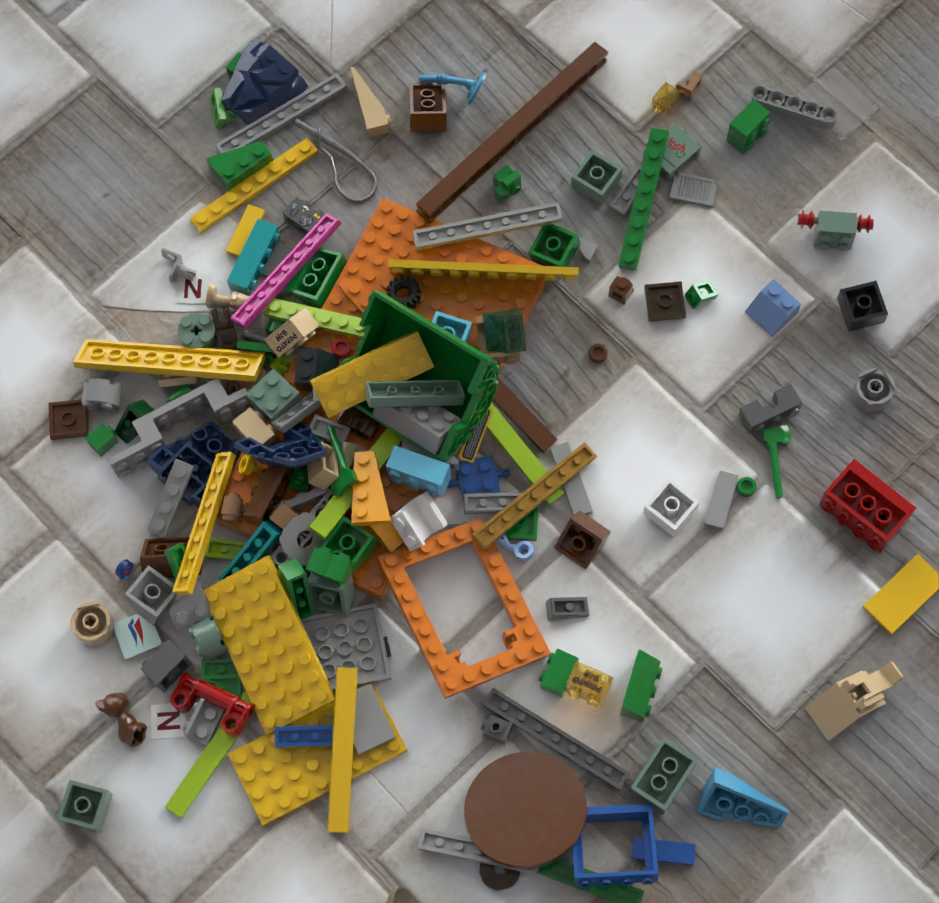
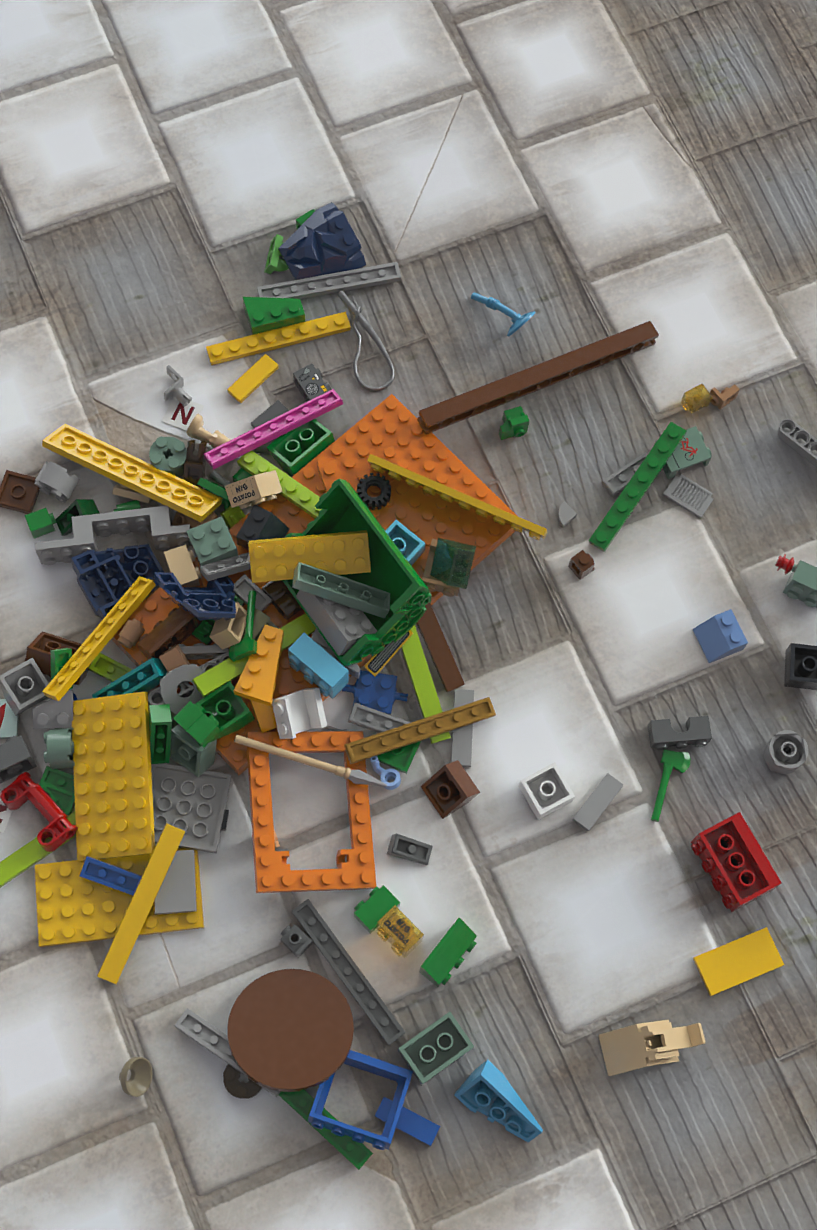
camera: 10 degrees right, 0 degrees up
clear blue tile [115,559,134,579] -> none
light grey plate [147,459,195,538] -> none
light grey bracket [183,698,225,746] -> none
teal brick [227,219,281,296] -> none
yellow tile [239,455,259,476] -> none
red tile [332,338,352,358] -> none
tan slope [350,67,391,138] -> none
reddish brown slope [409,83,447,133] -> none
light grey plate [412,202,563,251] -> none
green brick [528,224,581,267] -> none
sand green brick [571,150,623,205] -> none
reddish brown tile [588,344,608,363] -> none
dark brown plate [644,281,686,322] -> none
green bracket [685,280,718,309] -> none
green brick [726,99,770,154] -> none
green tile [736,477,756,497] -> none
none -> tan piece [234,734,387,787]

